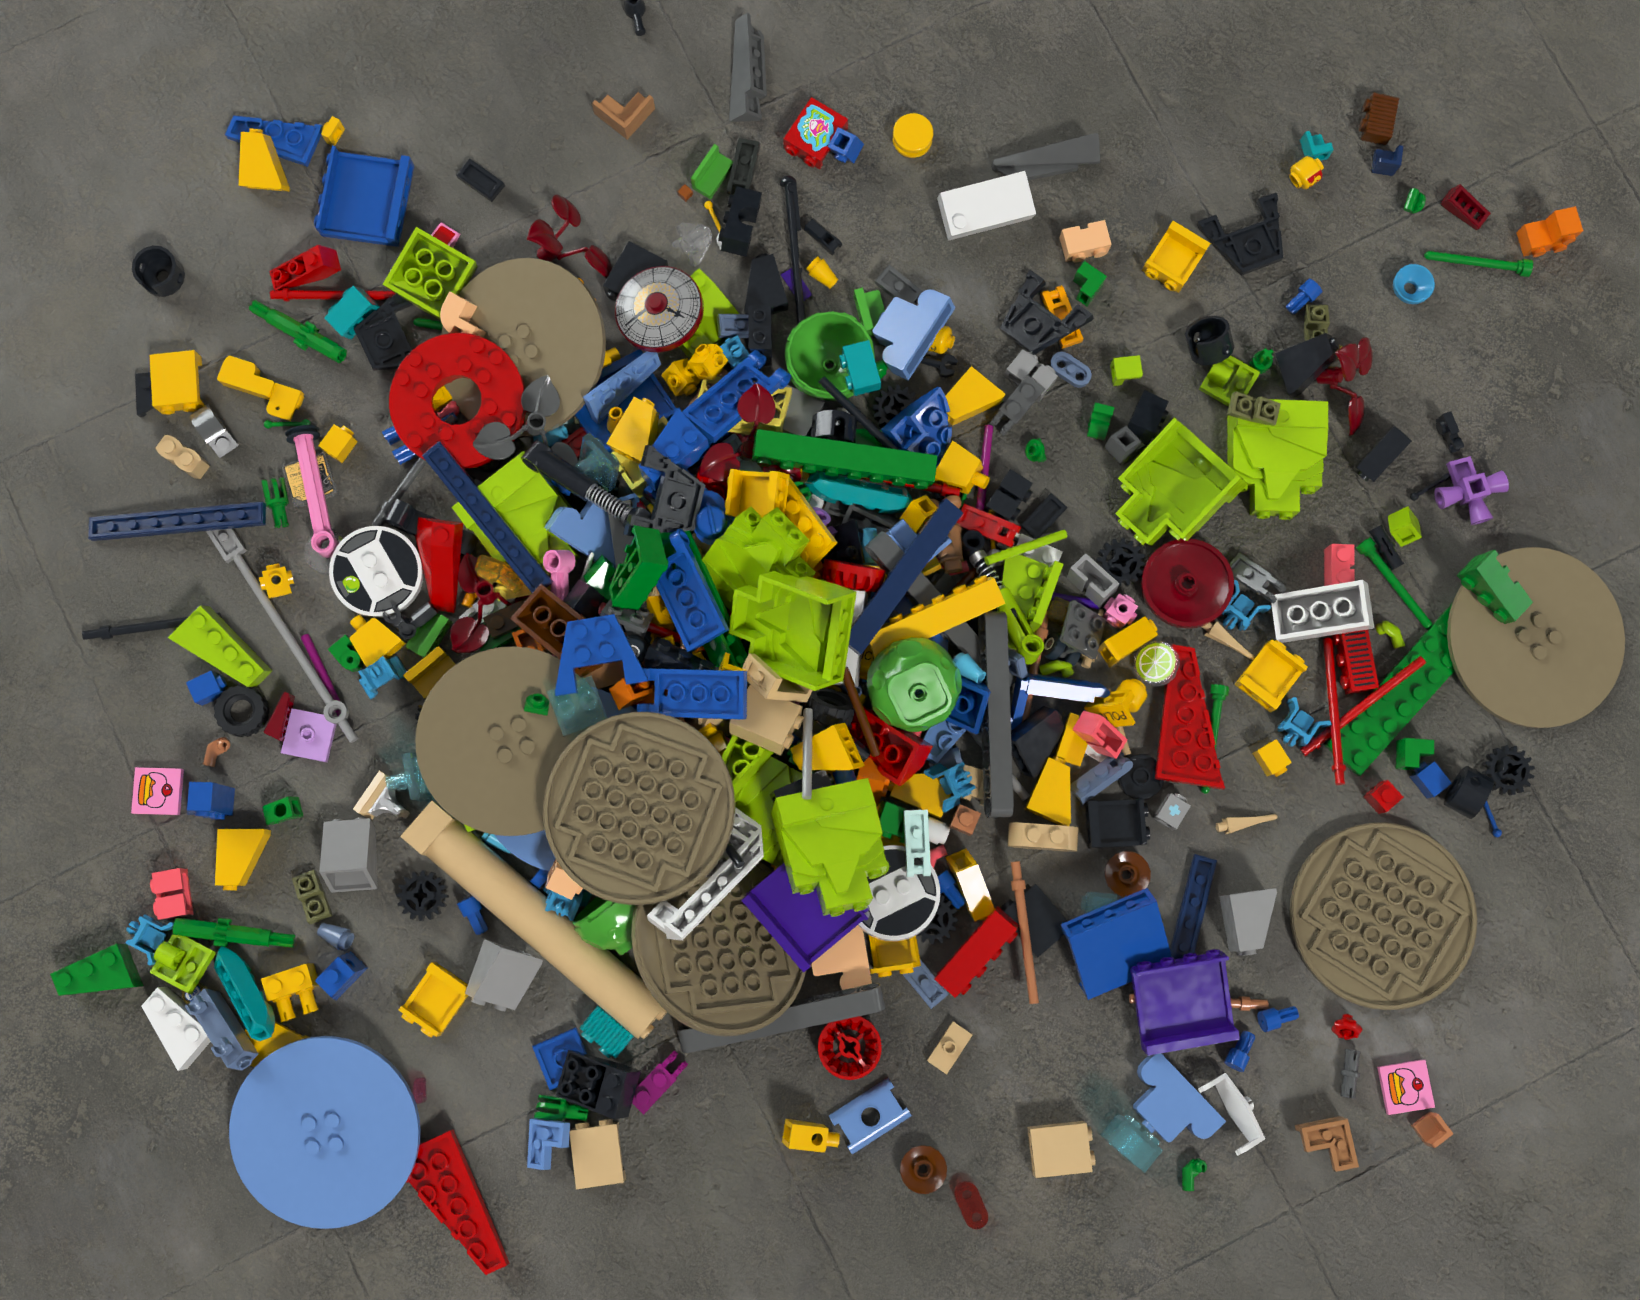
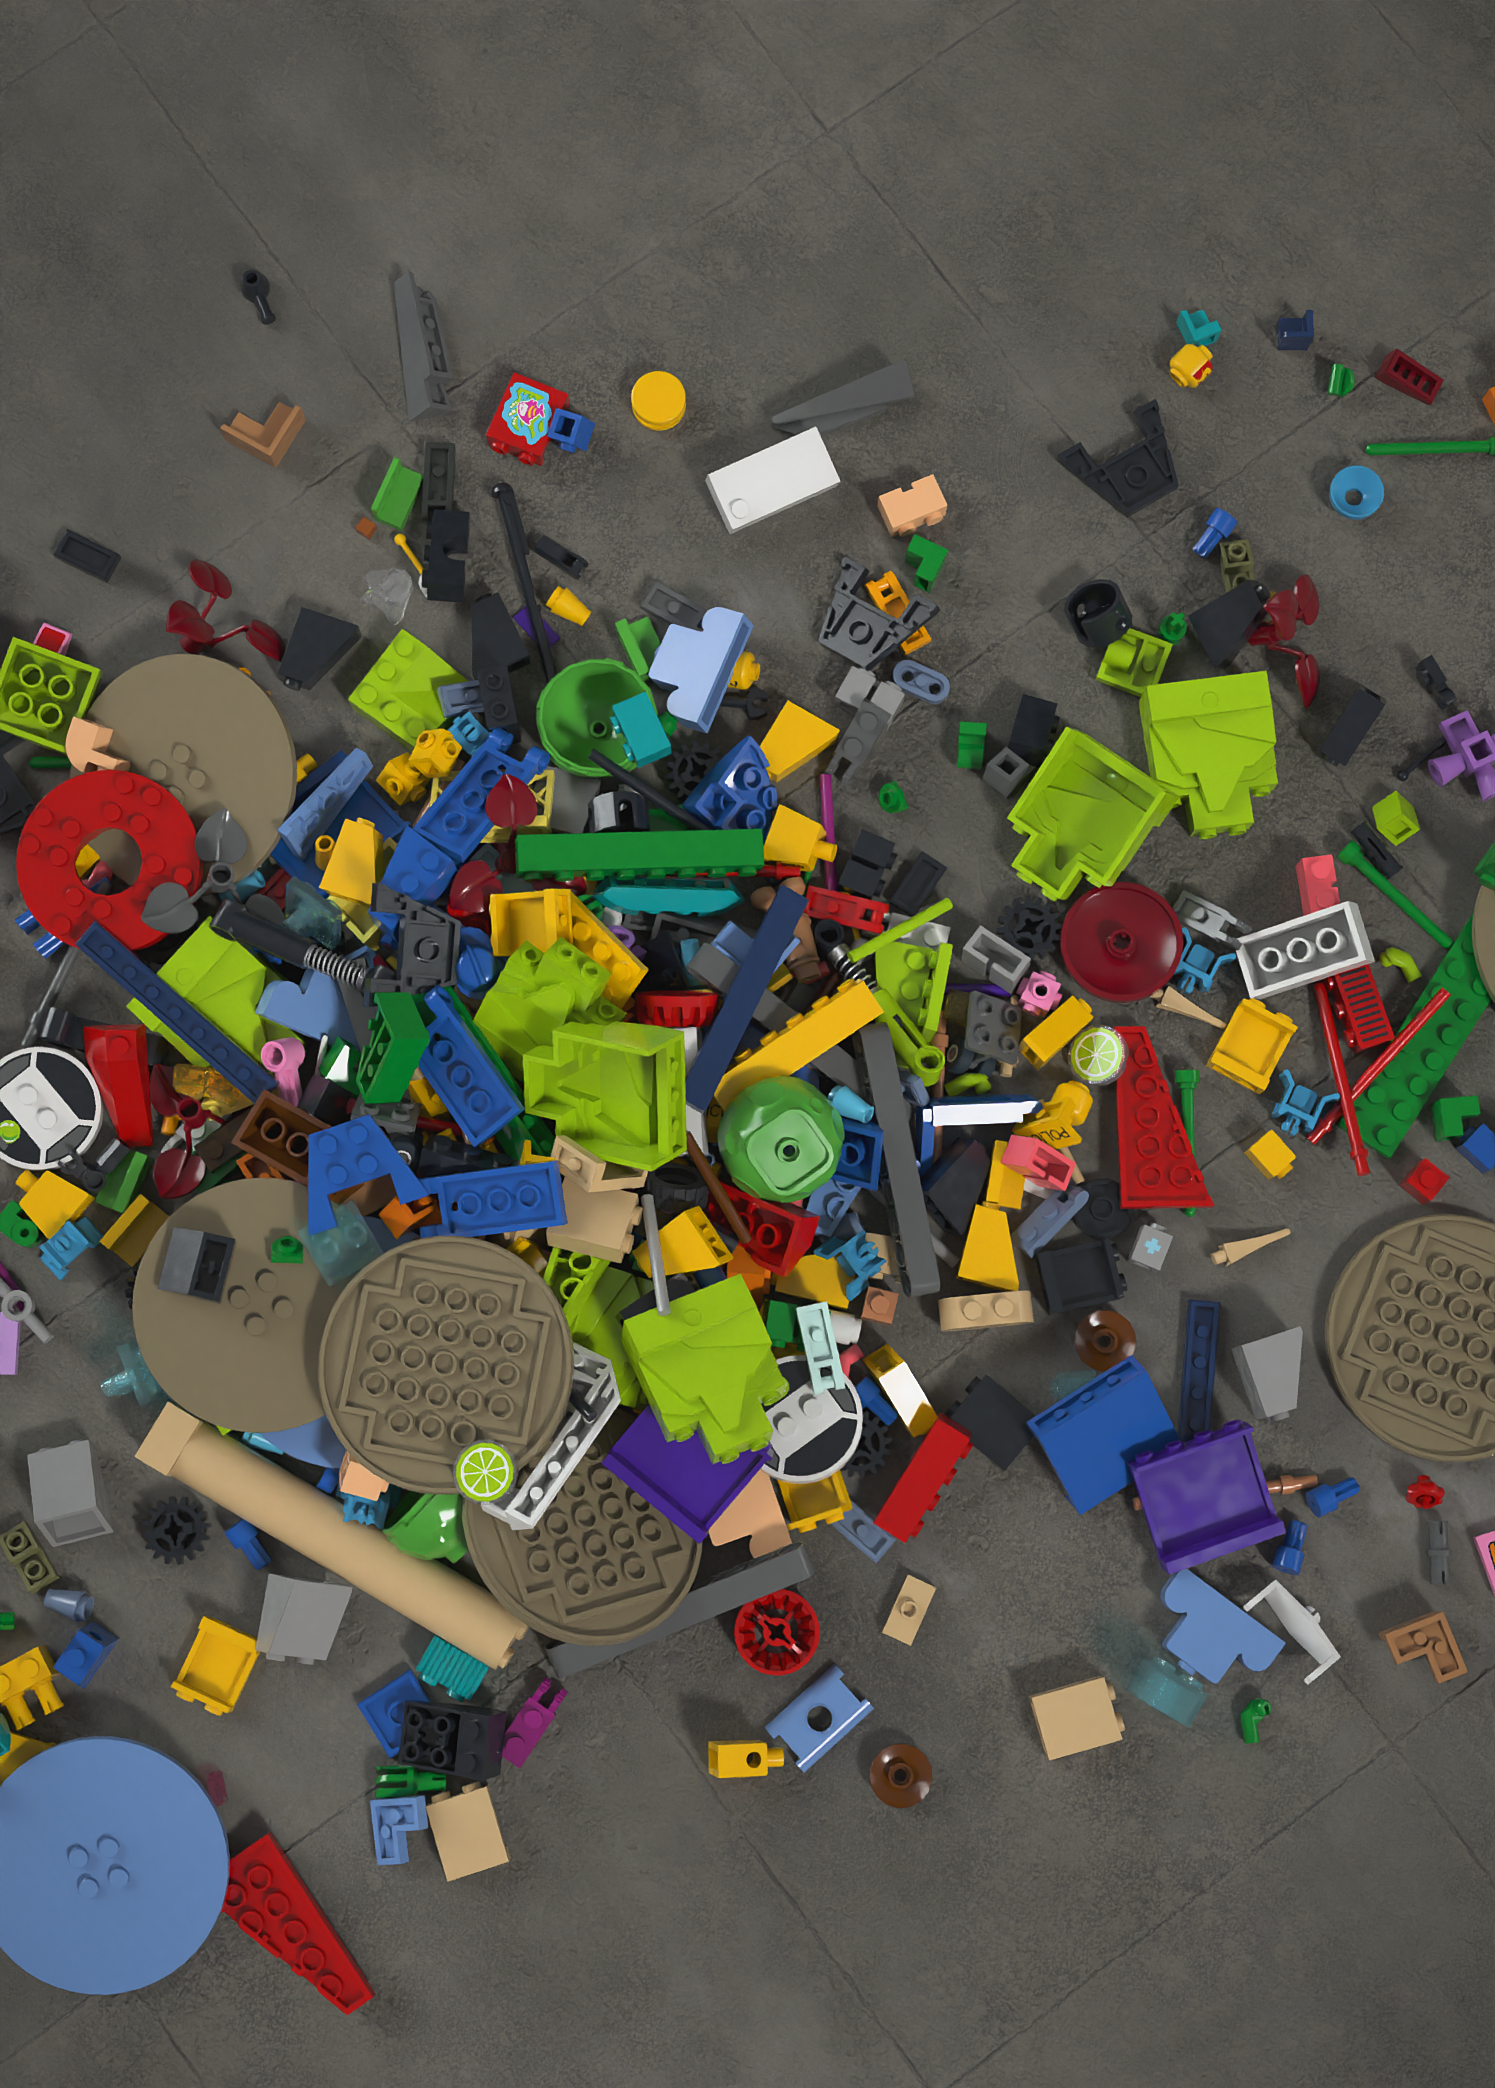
camera: 10 degrees left, 0 degrees up
piece [353,770,410,820] -> none
dish [615,266,704,352] -> none
yellow brick [900,495,938,534] -> none
clear red plate [954,1181,988,1229] -> none
nougat bar [1011,861,1039,1004] -> none
lime panel [1110,355,1143,386] -> none
yellow panel [1142,221,1210,293] -> none
olive slope [1227,391,1281,426] -> none
reddish brown brick [1359,92,1399,146] -> none
none -> black slope [158,1227,237,1304]
none -> lime tile [453,1440,519,1505]

